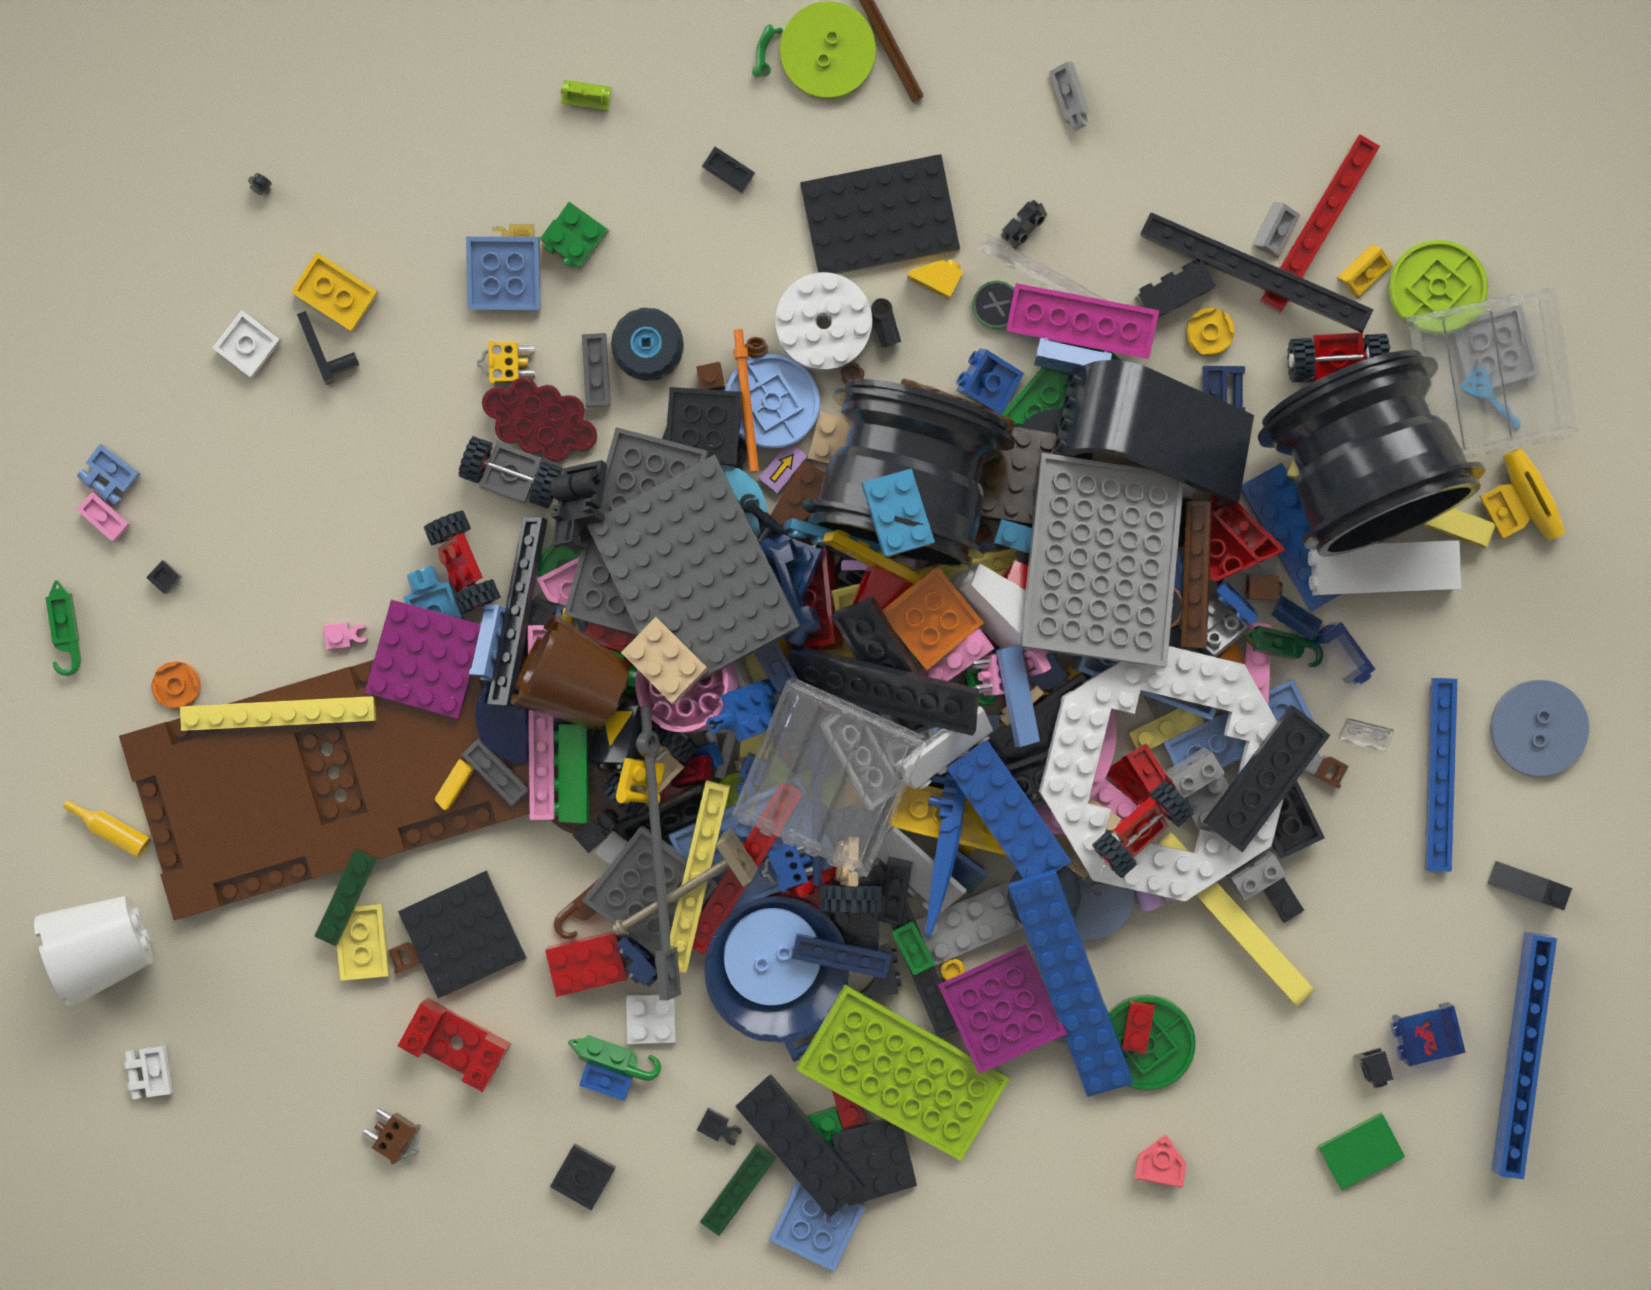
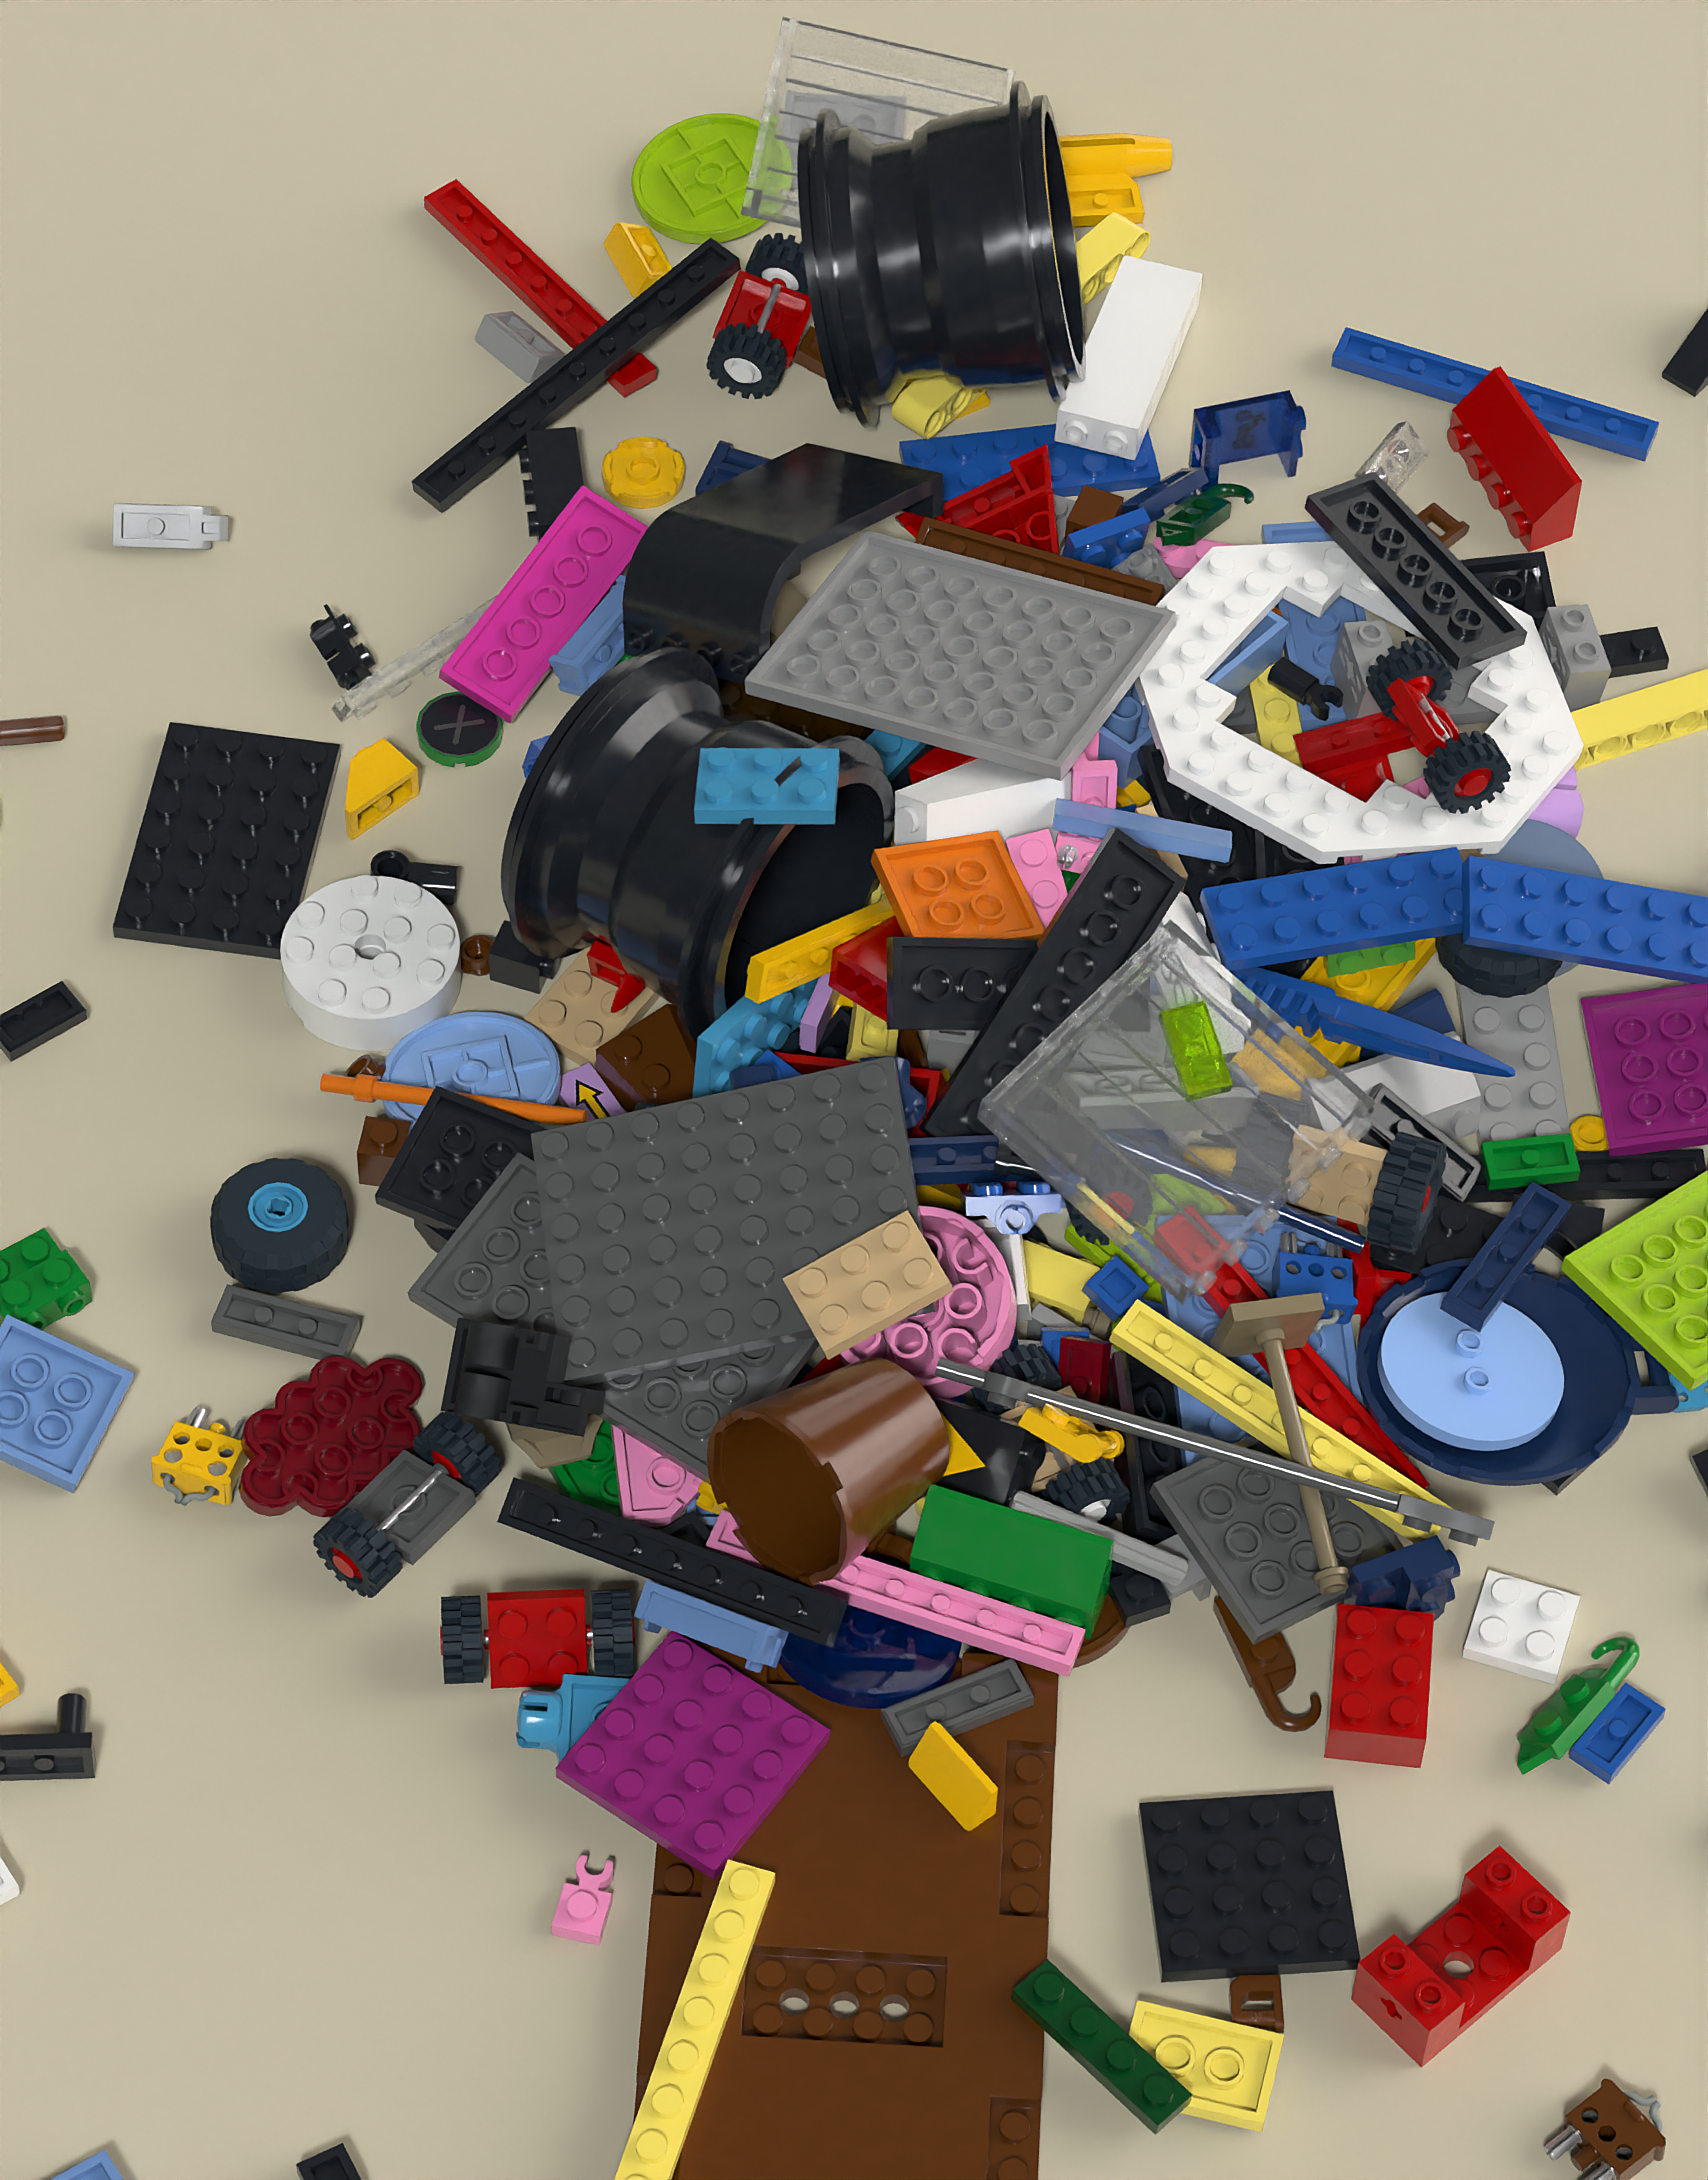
camera: 70 degrees left, 35 degrees down
sand blue plate [1490,680,1589,776] -> none
none -> light grey axle [1008,1490,1188,1586]
none -> clear neon green plate [1158,1001,1233,1102]
none -> black bar [1267,657,1344,721]
none -> red slope [1447,366,1582,552]

